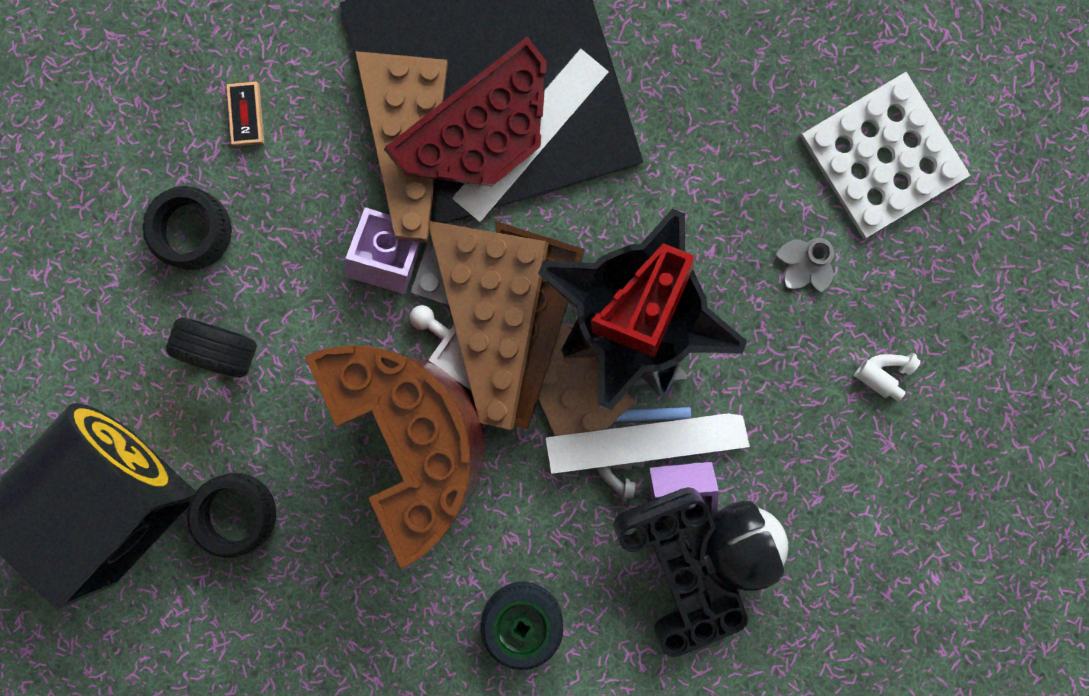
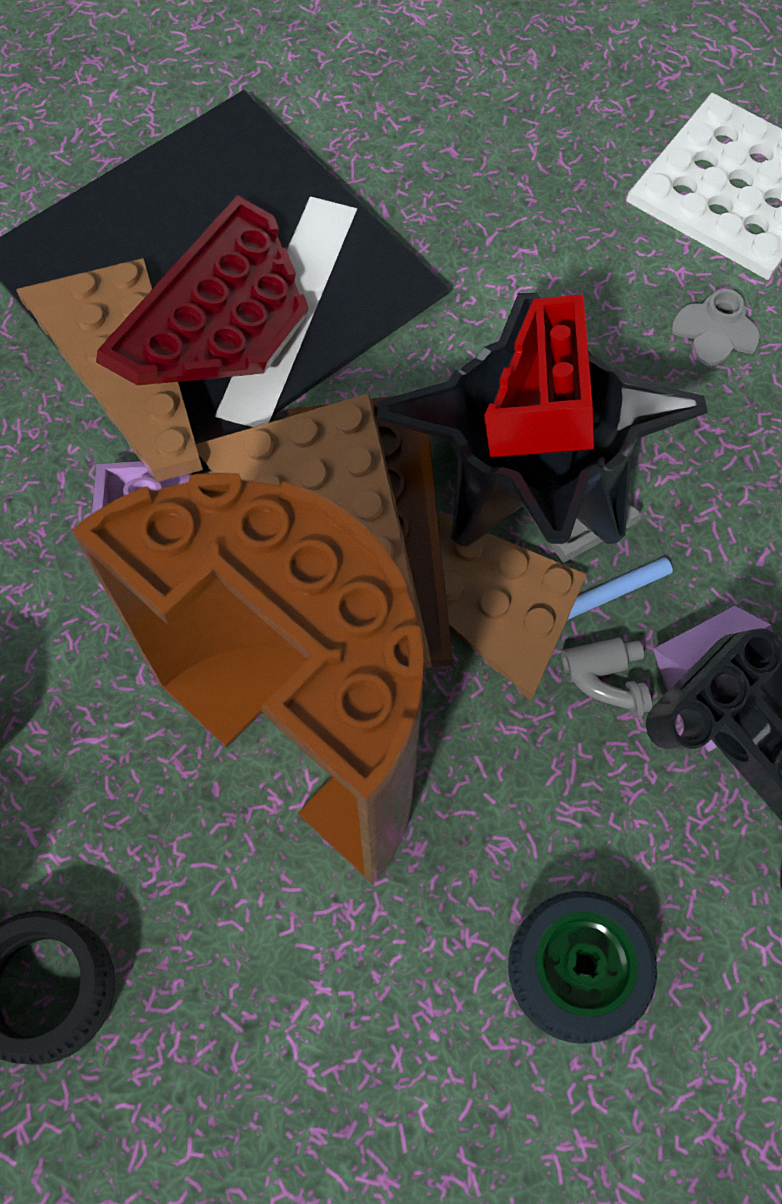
camera: 25 degrees left, 20 degrees down
white sticker [546,413,750,474] -> none

